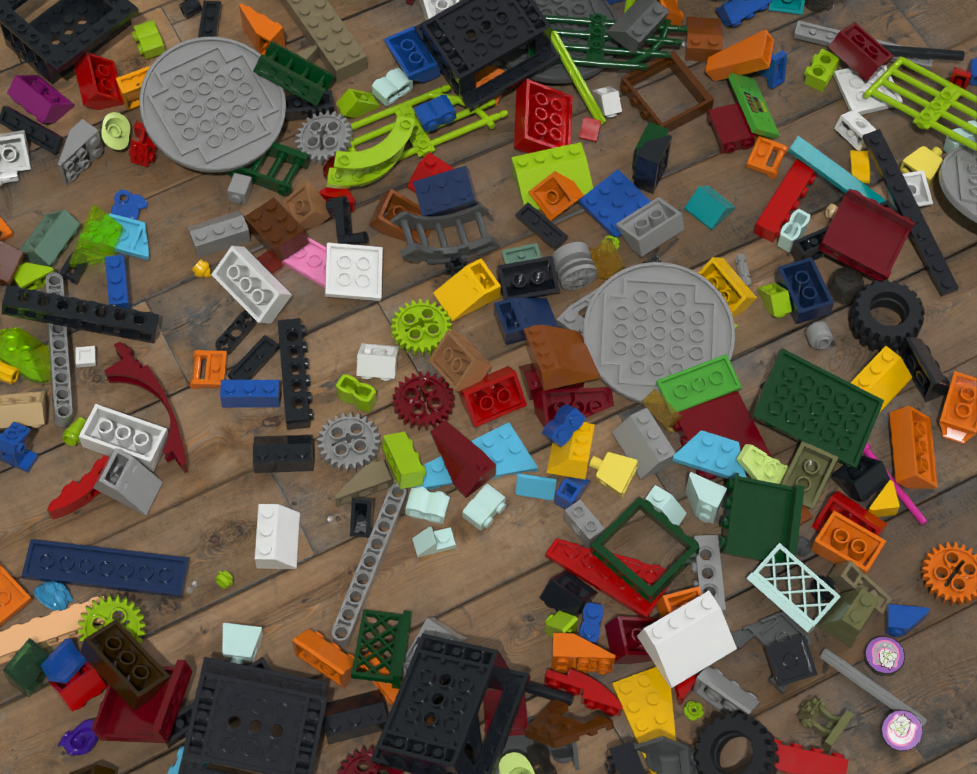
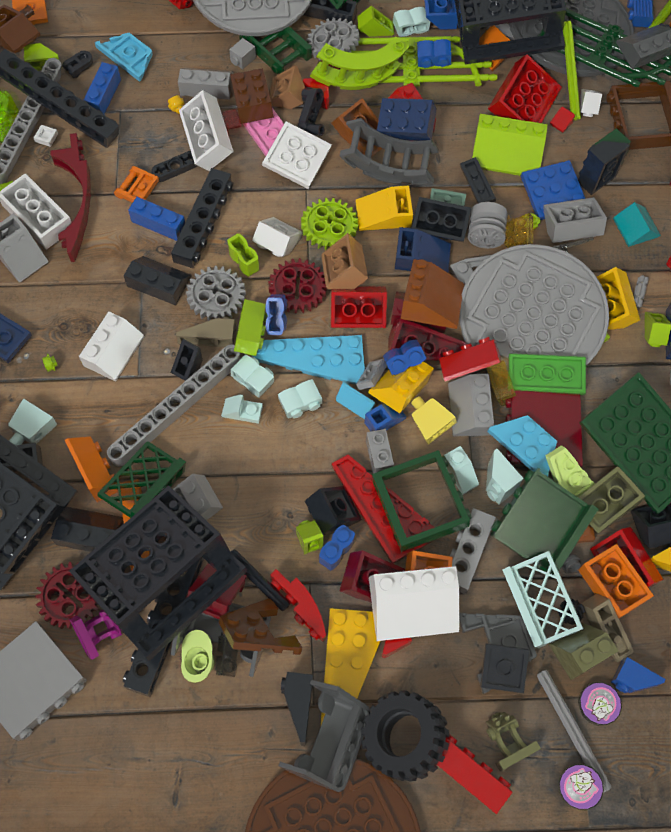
camera: 25 degrees right, 5 degrees up
sand green slope [20,209,80,266] -> none
clear neon green wing [69,204,123,268] -> none
blue plate [111,190,148,220] -> none
black plate [227,335,280,380] -> none
dark red wedge [430,420,496,498] -> none
black gear [445,256,467,277] -> none
orange slope [529,171,584,221] -> none
orange slope [551,633,615,675] -> none
lime plate [683,701,704,721] -> none
light grey slope [692,666,760,717] -> none
none -> blue brick [266,294,287,335]
none -> light grey plate [356,359,387,390]
none -> red slope [439,337,502,381]

